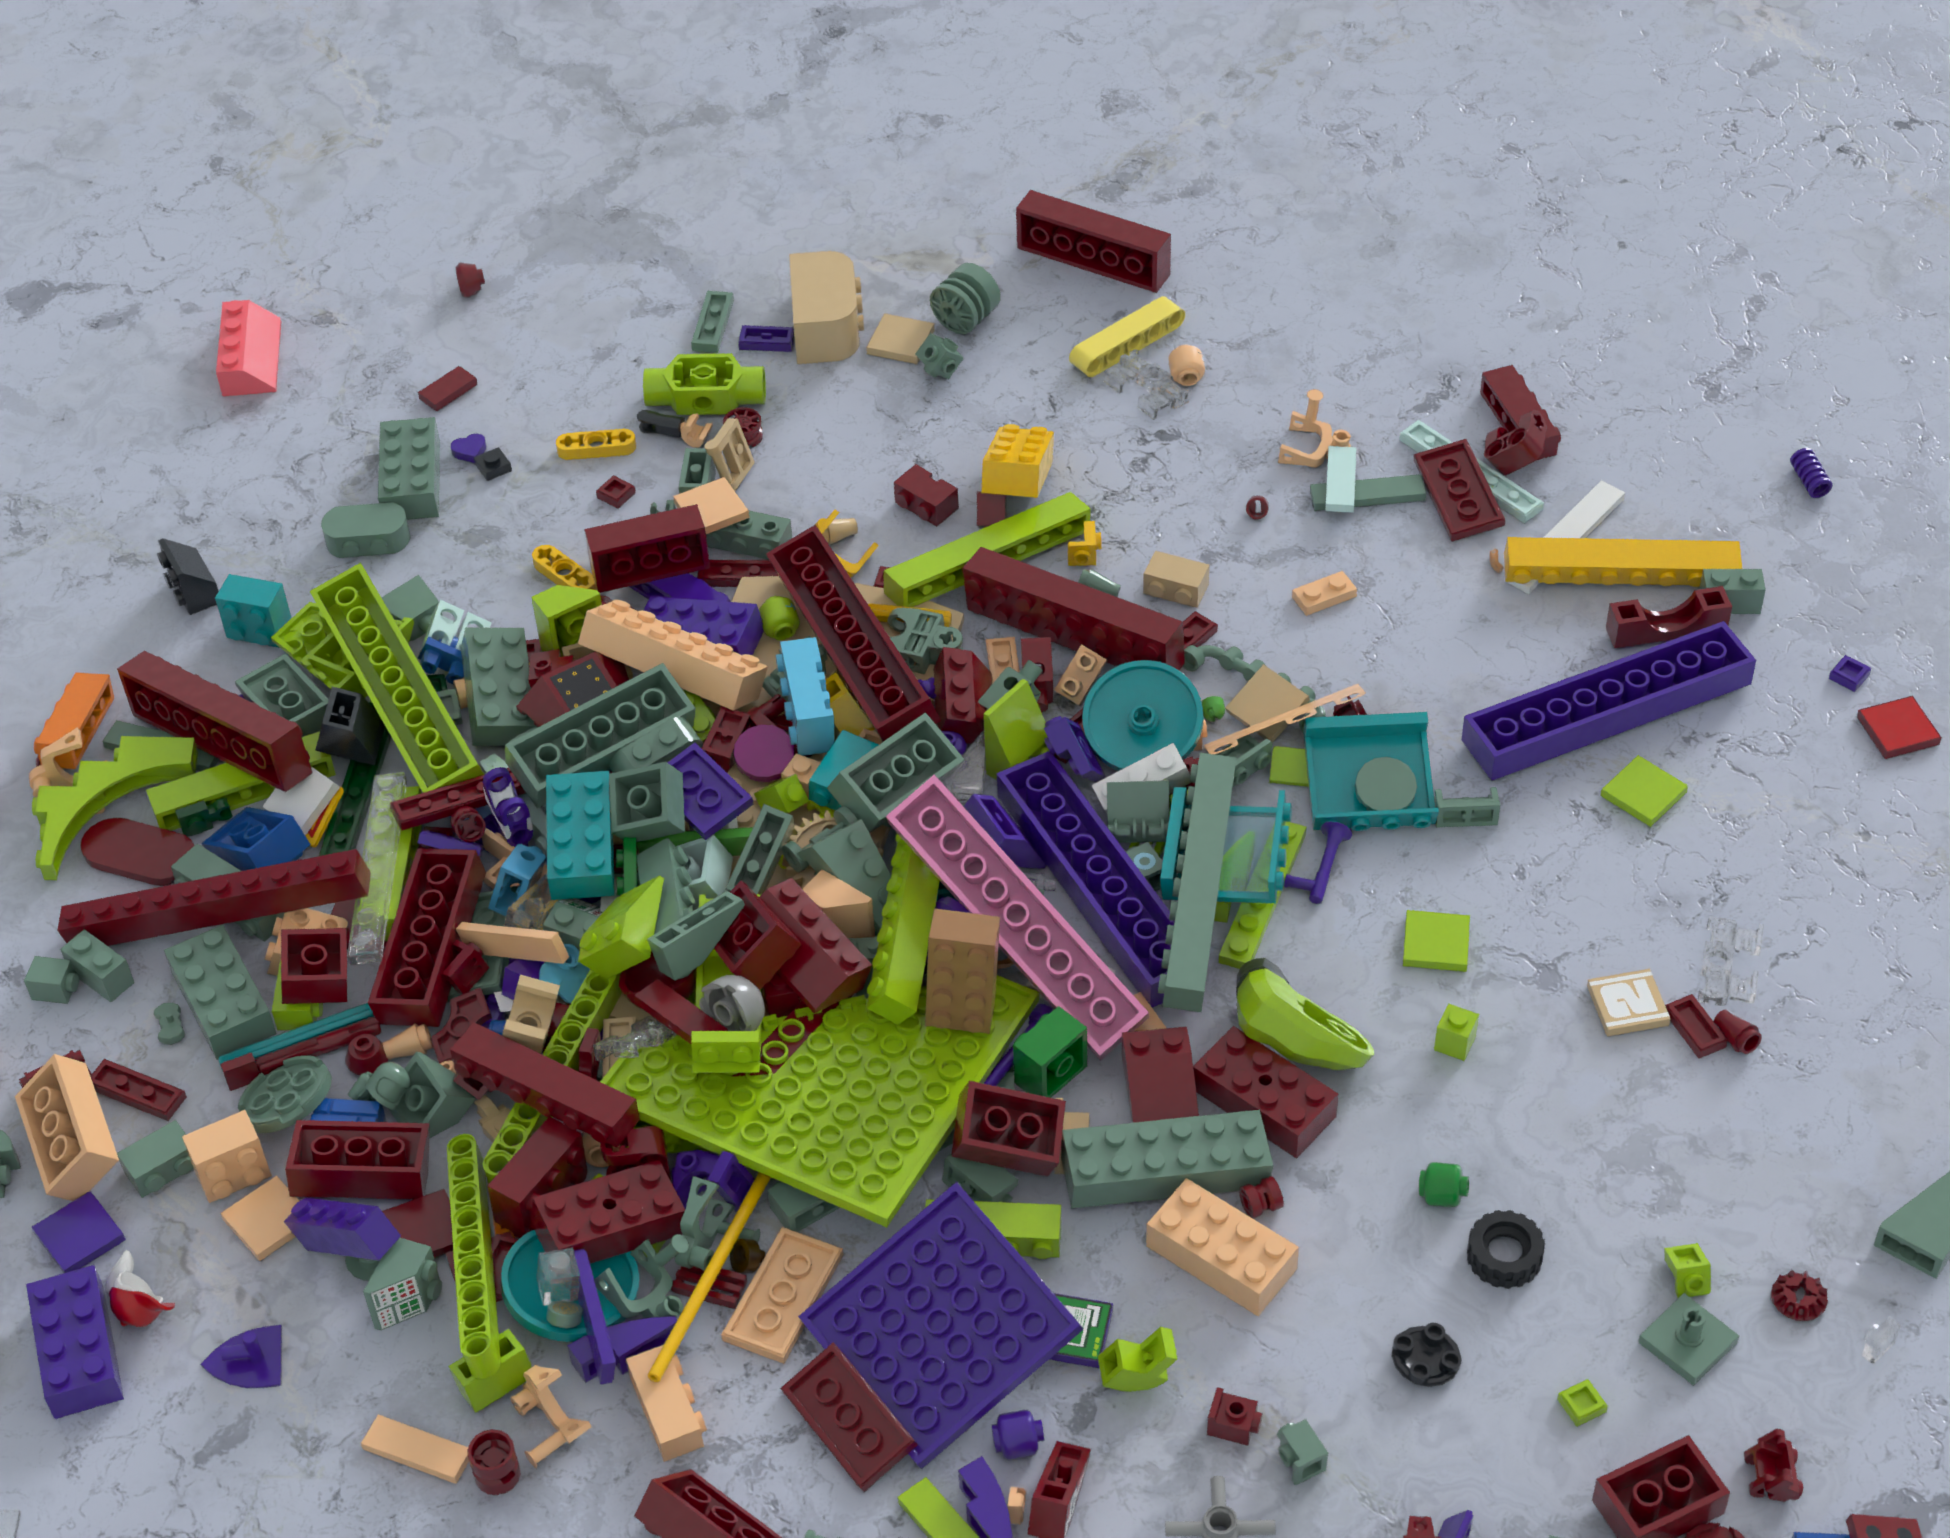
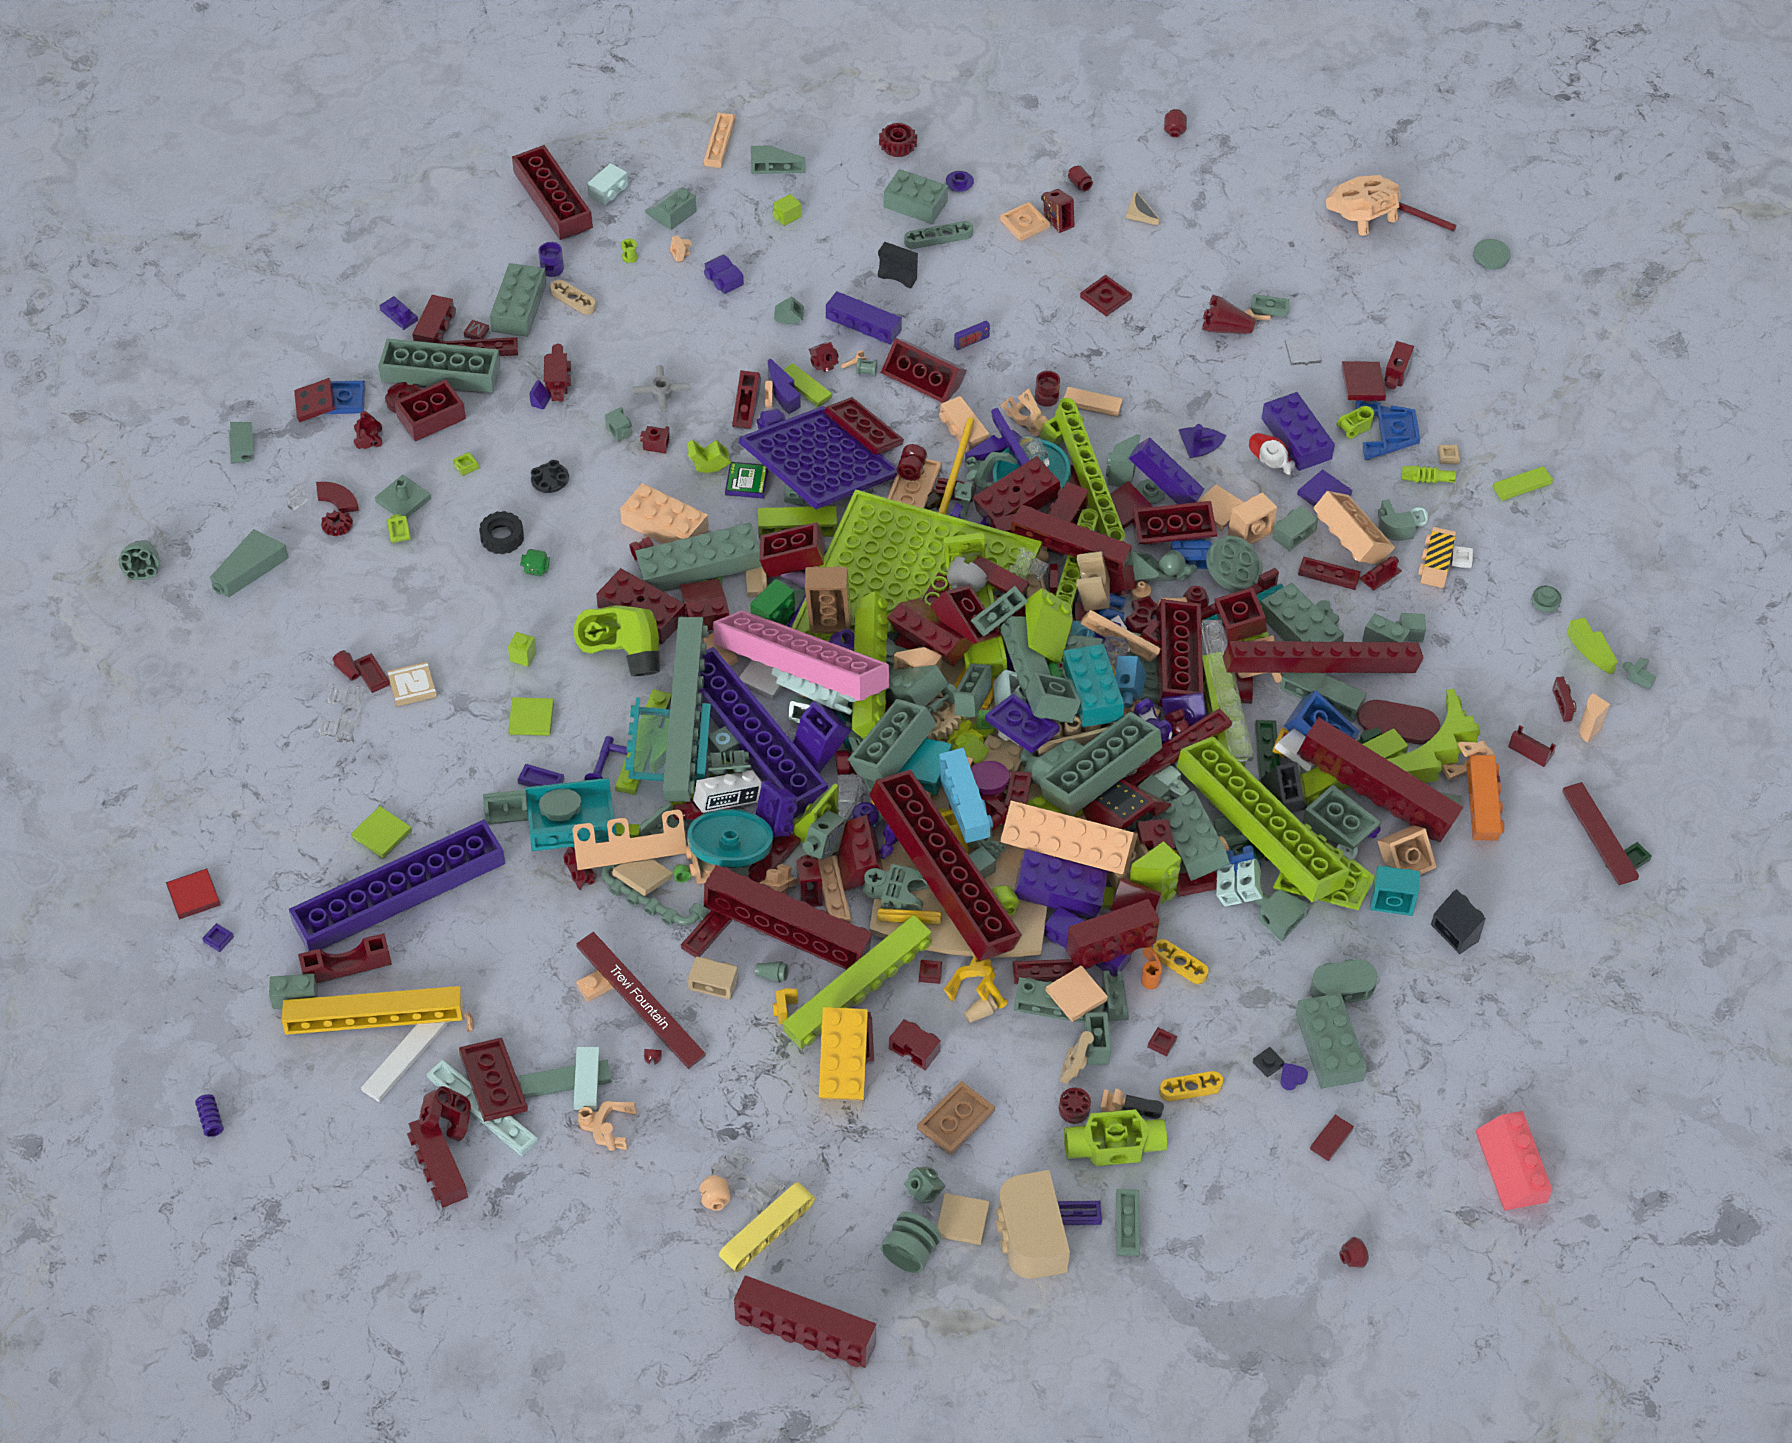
camera: 170 degrees right, 5 degrees up
none -> dark red tile [316,481,359,512]
none -> dark purple tile [517,763,565,787]
none -> dark red tile [576,931,706,1069]
none -> dark red wheel [897,444,927,481]
none -> medium nougat plate [917,1081,995,1155]
none -> light nougat slope [1377,825,1437,875]

